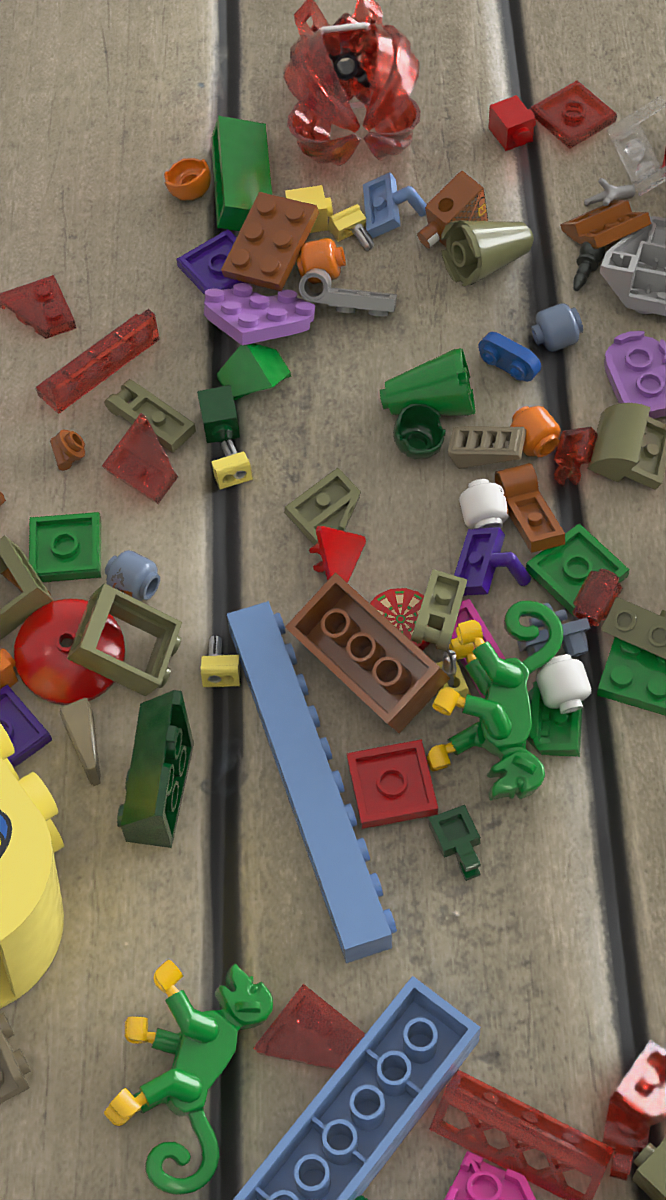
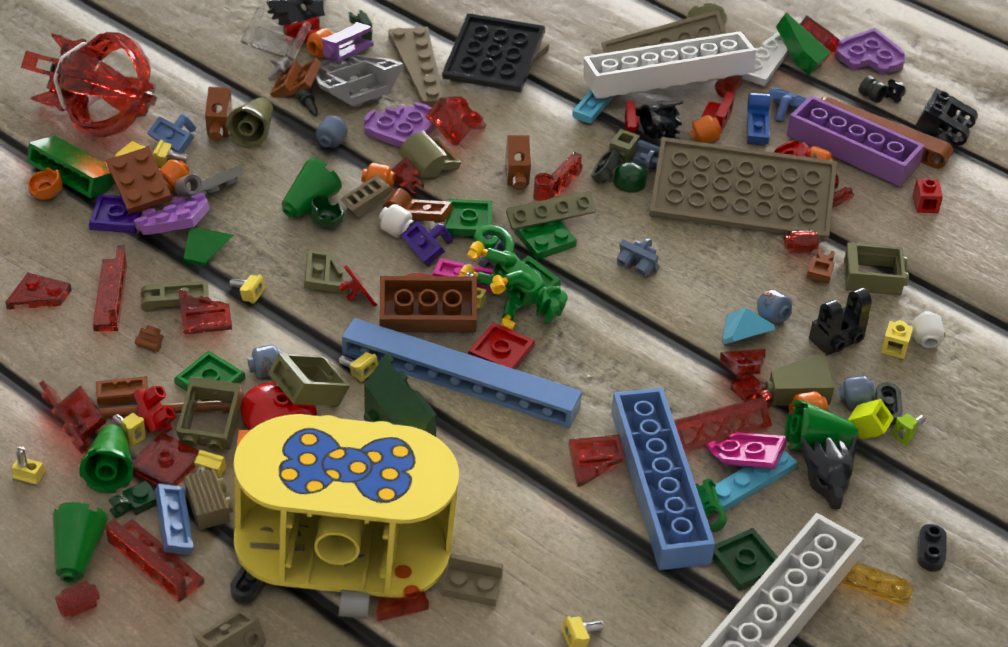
camera: 55 degrees left, 15 degrees down
green animal [104,960,273,1195] -> none
dark green brick [197,385,240,443] -> none
olive plate [411,569,467,652] -> none
dark green plate [428,804,481,881] -> none
blue plate [478,332,541,382] -> none
red brick [488,95,536,151] -> none
clear red plate [531,80,617,149] -> none
white head [536,654,591,714] -> none
clear red brick [572,569,623,626] -> none

